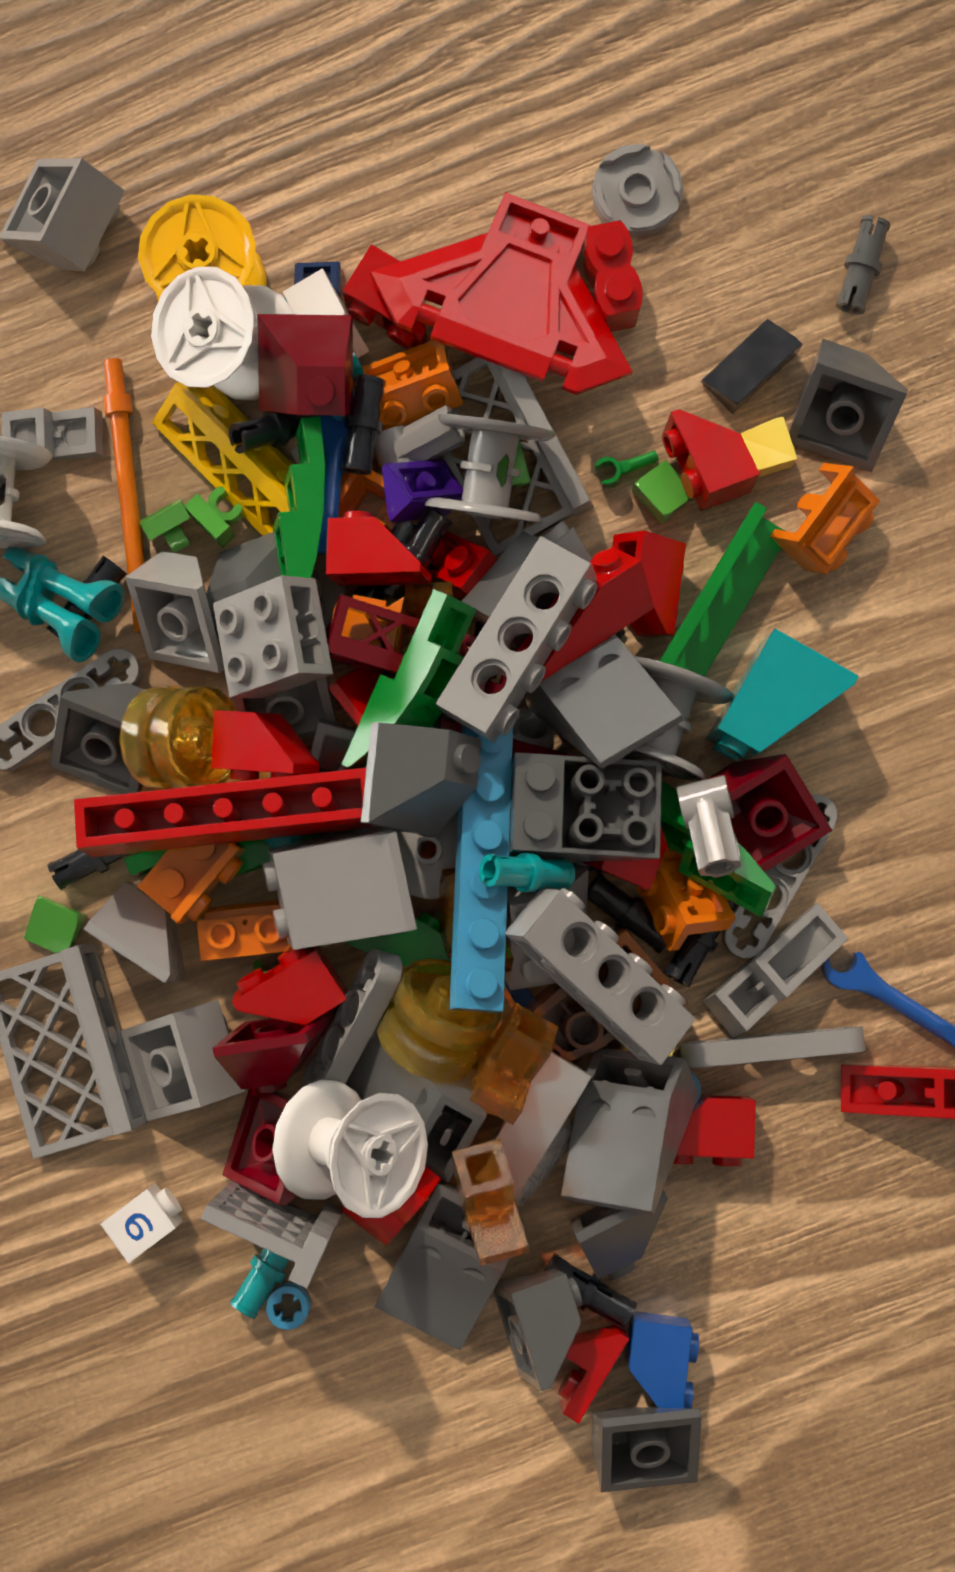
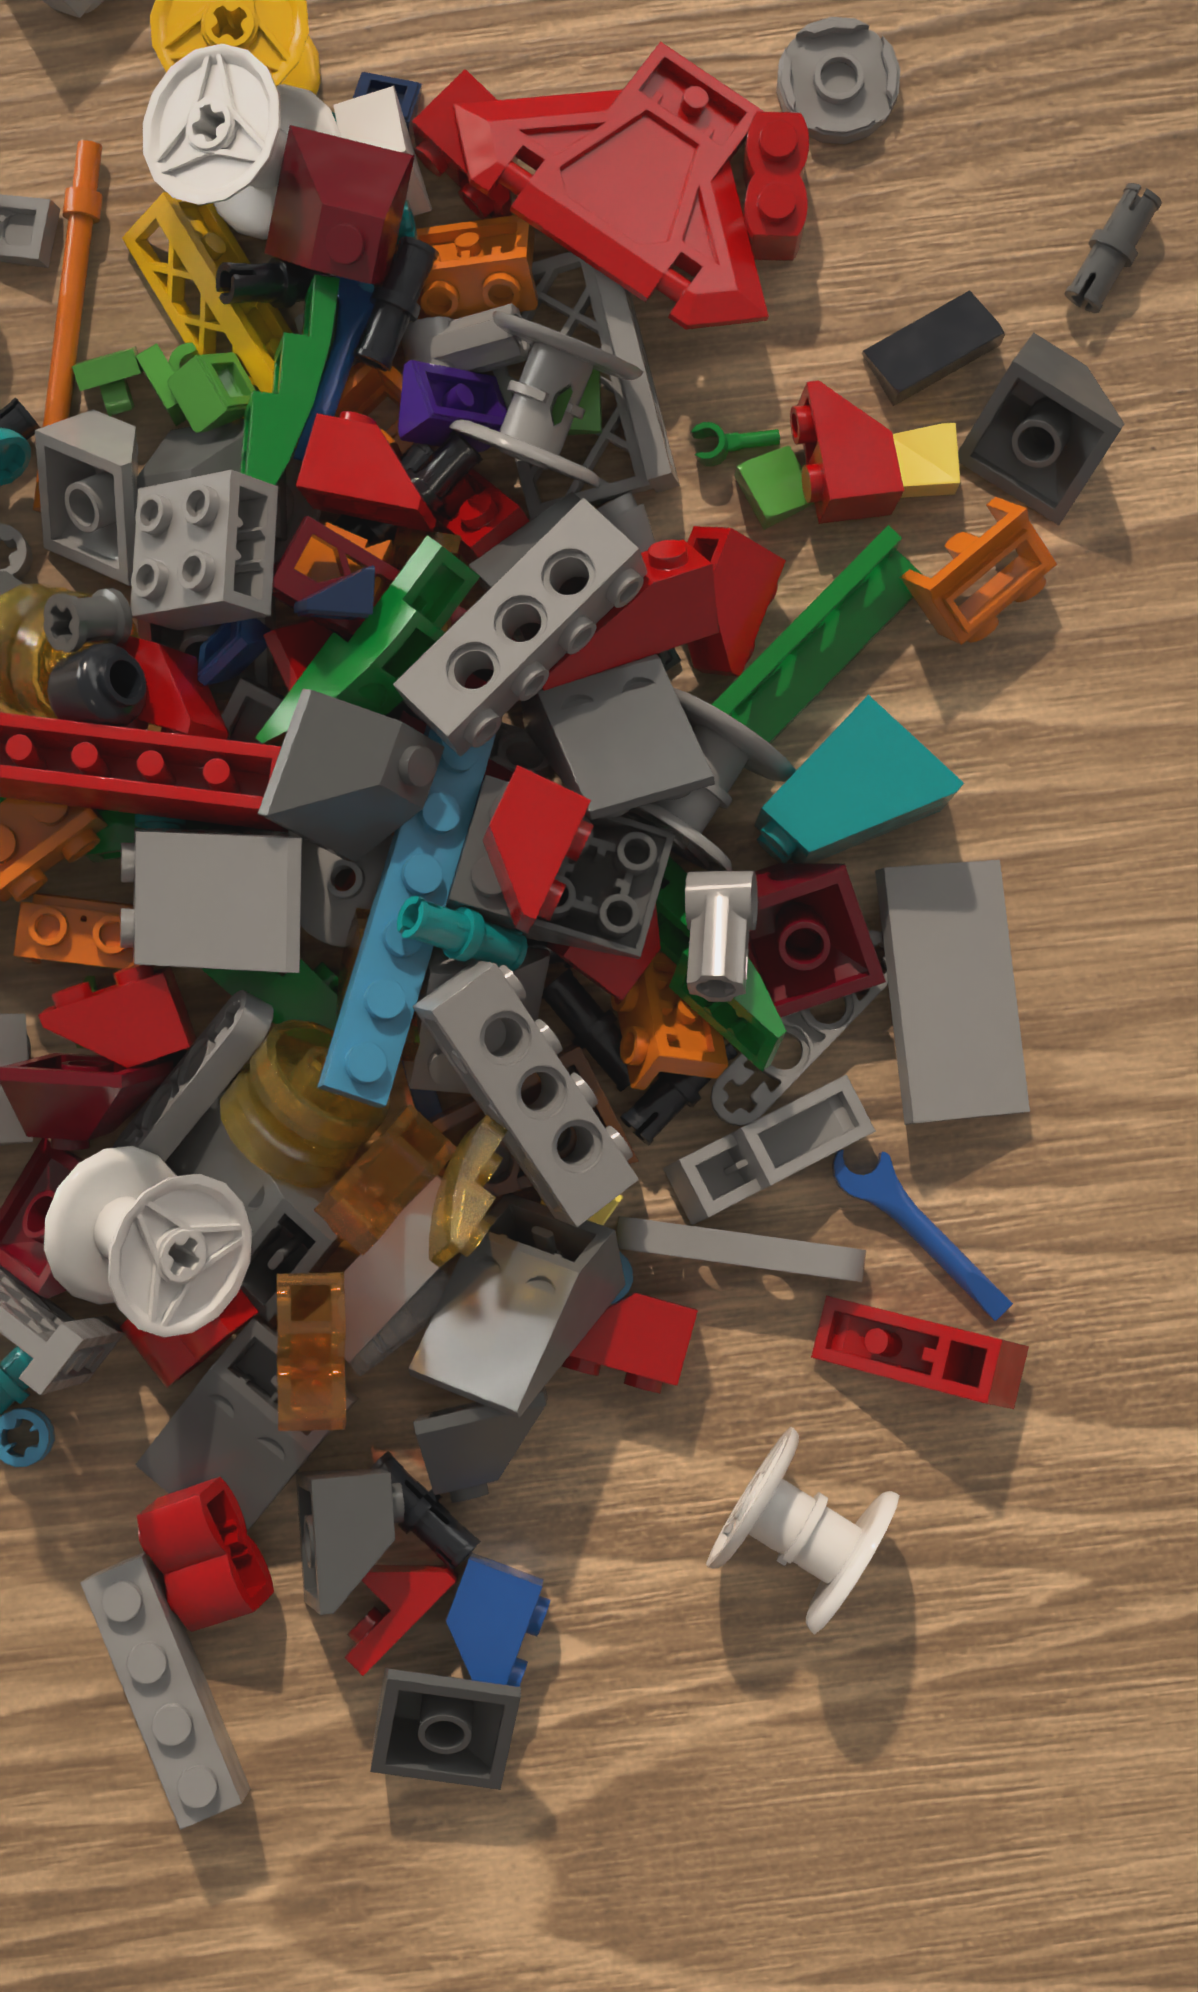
camera: 10 degrees right, 0 degrees up
none -> dark grey bush [44,588,133,653]
none -> black head [47,643,147,727]
none -> light grey brick [80,1552,251,1830]
none -> red brick [137,1477,274,1632]
none -> bright green slope [167,352,256,433]
none -> blue slope [197,618,272,686]
none -> dark blue slope [294,565,375,621]
none -> clear yellow slope [429,1115,508,1268]
none -> red slope [482,765,594,934]
none -> white piece [706,1427,900,1635]
none -> light grey tile [875,860,1030,1125]

